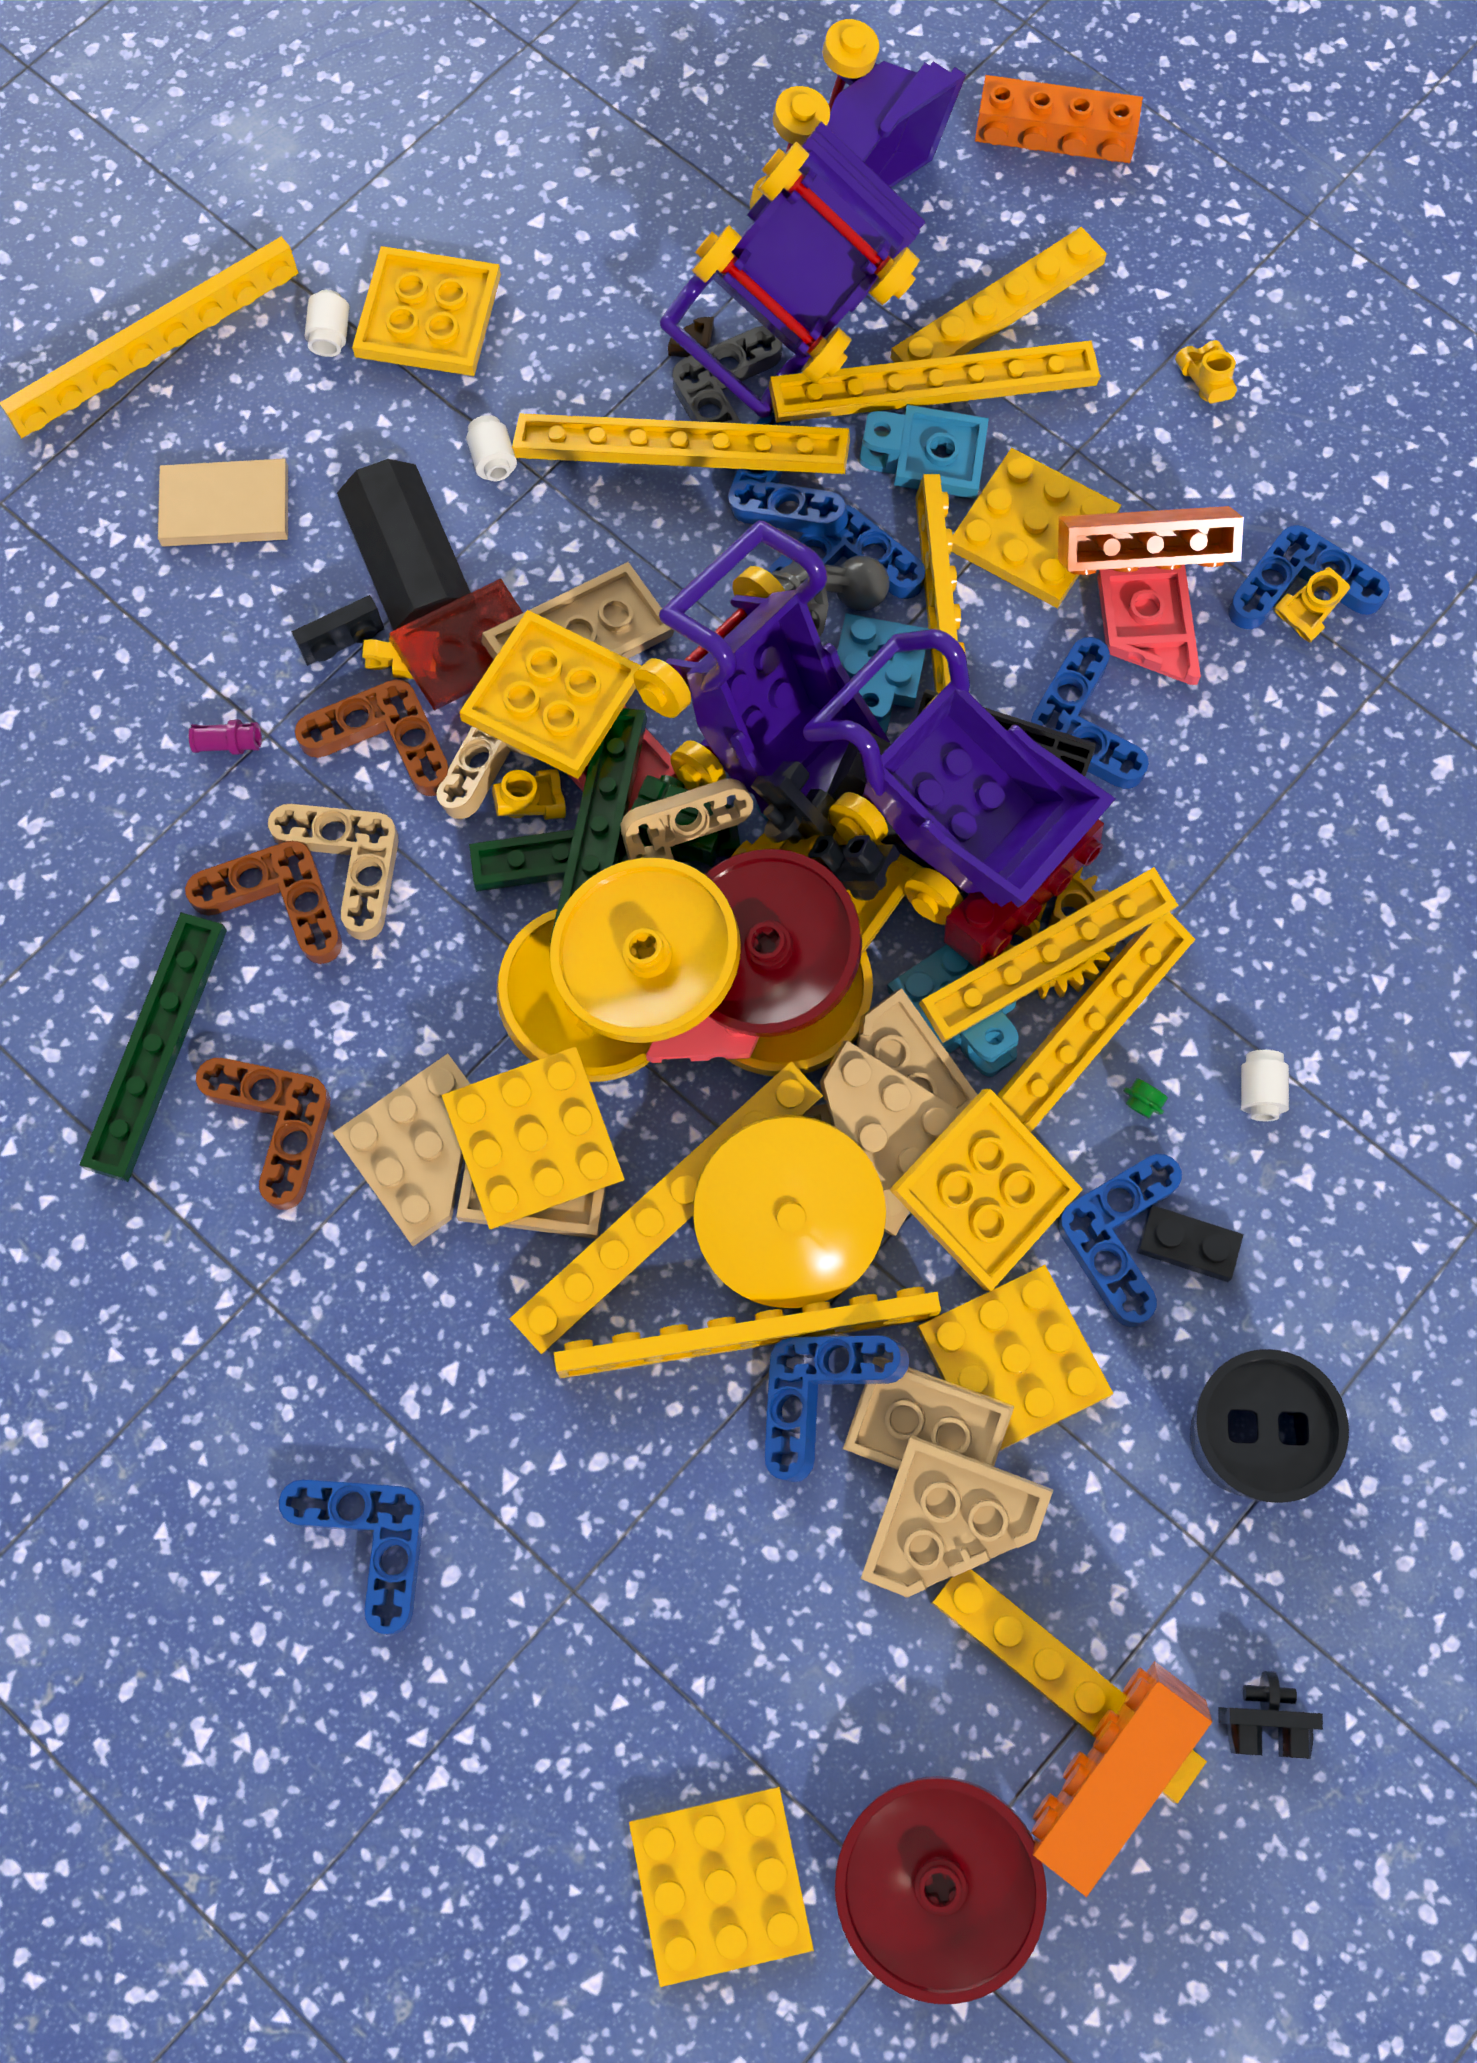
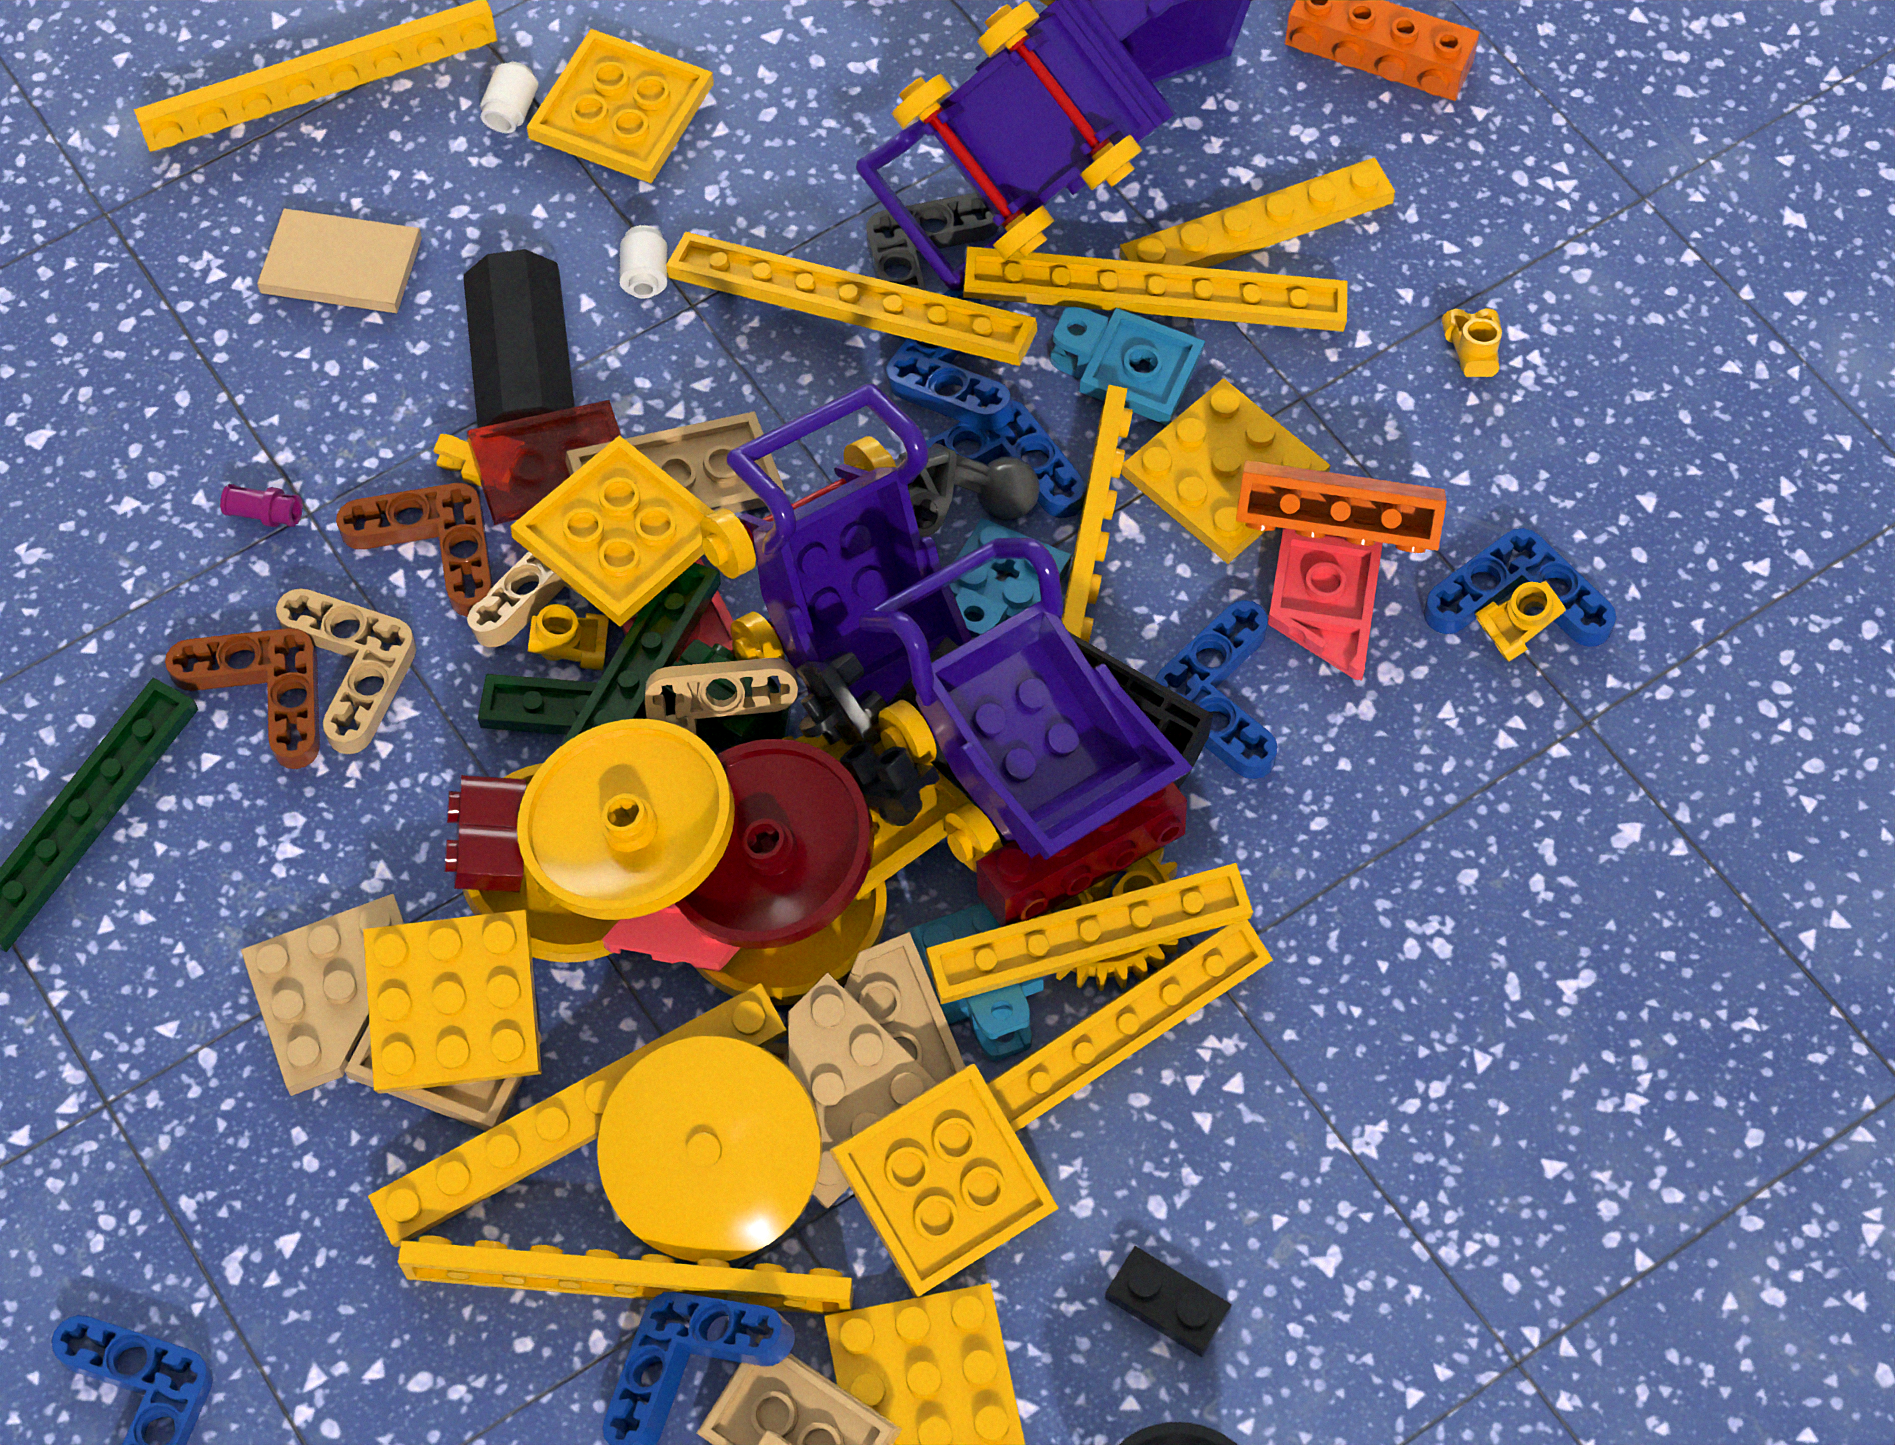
camera: 15 degrees right, 10 degrees down
dark orange beam [196,1058,331,1210] -> none
black plate [291,595,385,666] -> none
dark brown tile [668,317,714,358] -> none
blue beam [1058,1154,1182,1327] -> none
green plate [1123,1078,1168,1119] -> none
white brick [1241,1050,1289,1121] -> none
none -> dark red brick [444,775,526,892]

